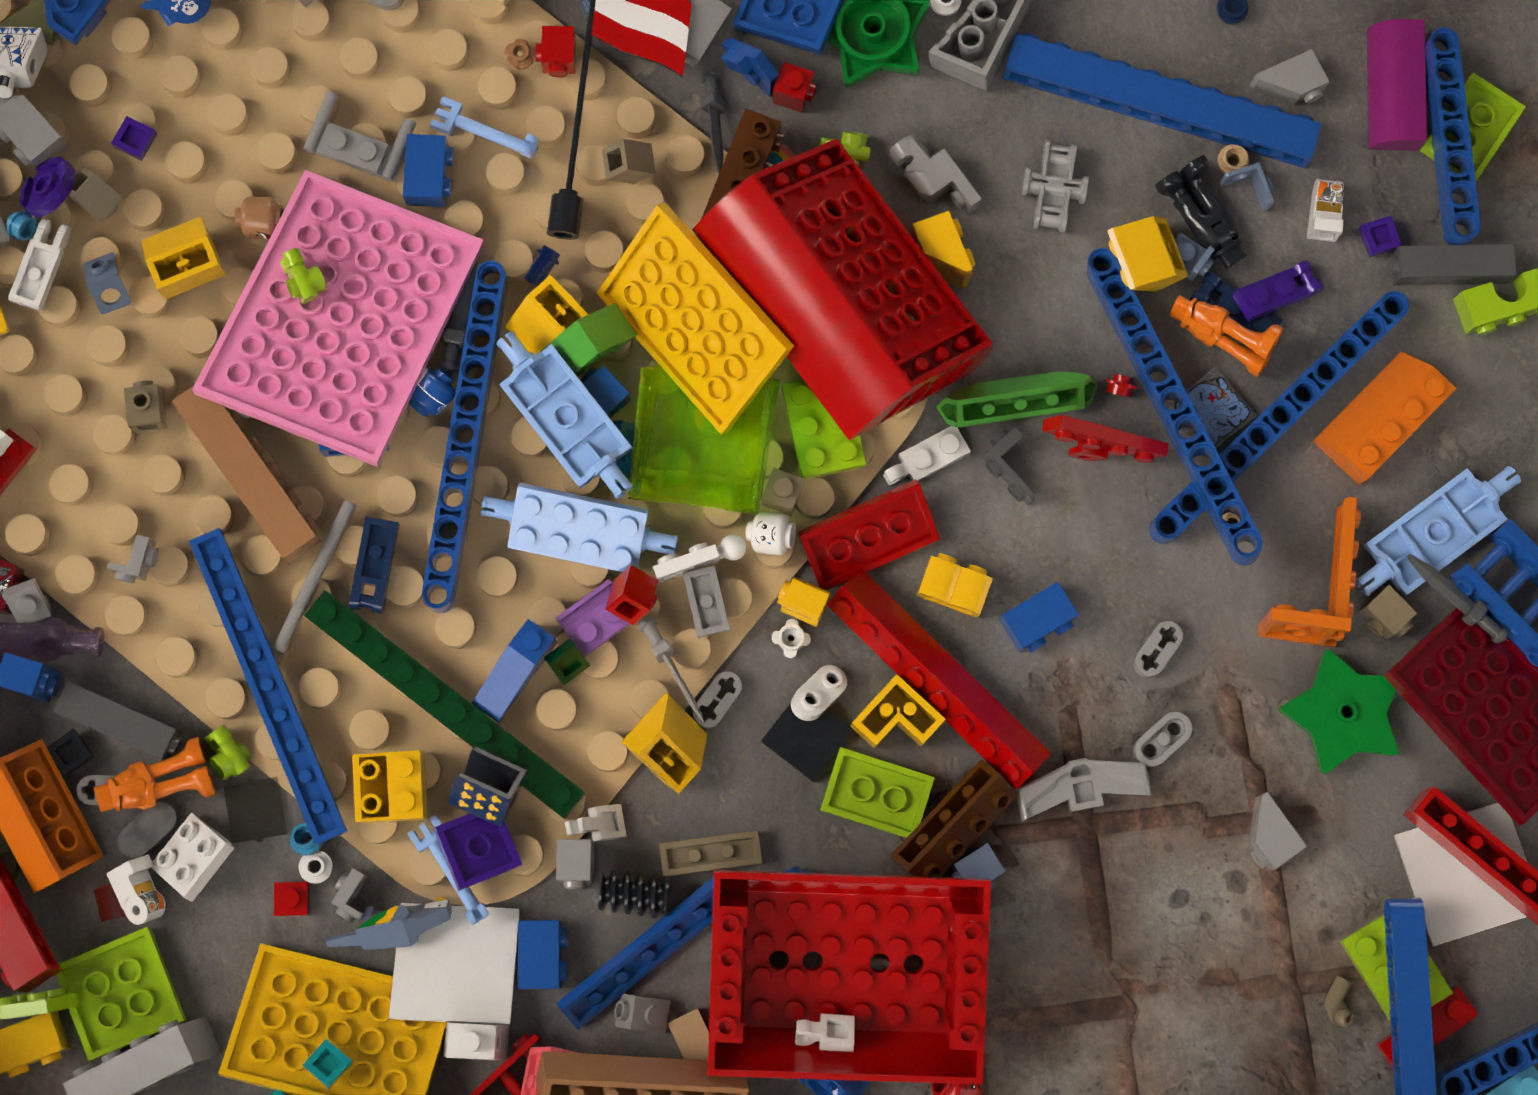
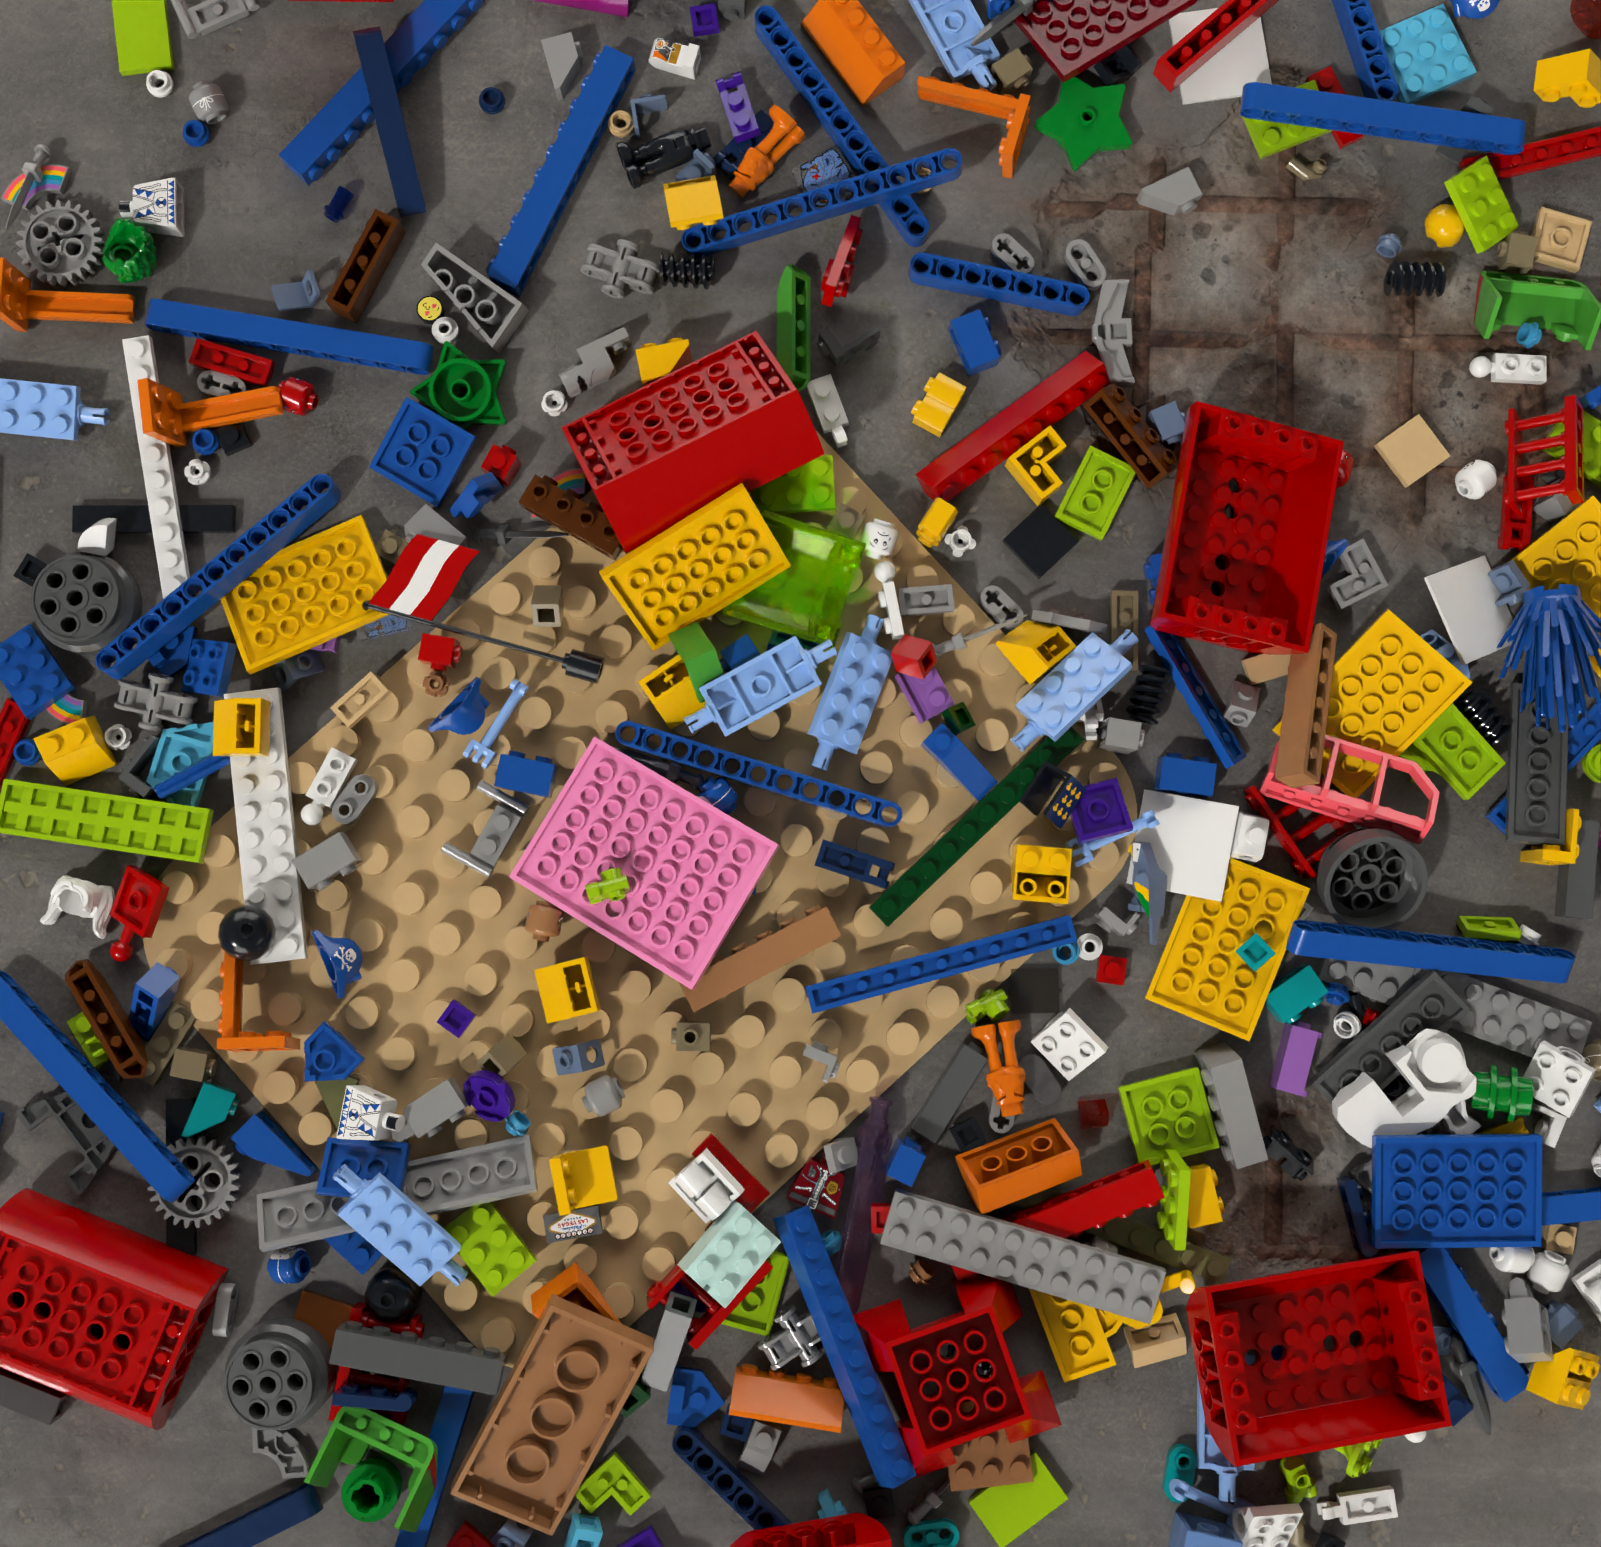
camera: 80 degrees left, 5 degrees up
white hinge [8,218,71,312] -> none
white leg [106,854,165,925] -> none
light grey piece [272,500,356,654] -> none
clear blue pin [523,245,560,287] -> none
white plate [791,665,847,721] -> none
white plate [795,1014,855,1052] -> none
red plate [797,479,940,590] -> none
lime plate [818,131,870,166] -> none
red plate [1105,373,1138,398] -> none
none -> blue hat [427,677,490,735]
none -> white plate [541,390,568,416]
none -> light grey head [582,1075,625,1117]
none -> black piece [660,252,715,289]
none -> blue beam [908,252,1090,316]
none -> light blue plate [1011,629,1139,752]
none -> light grey tile [1031,610,1108,635]
none -> black bracket [1094,44,1142,86]

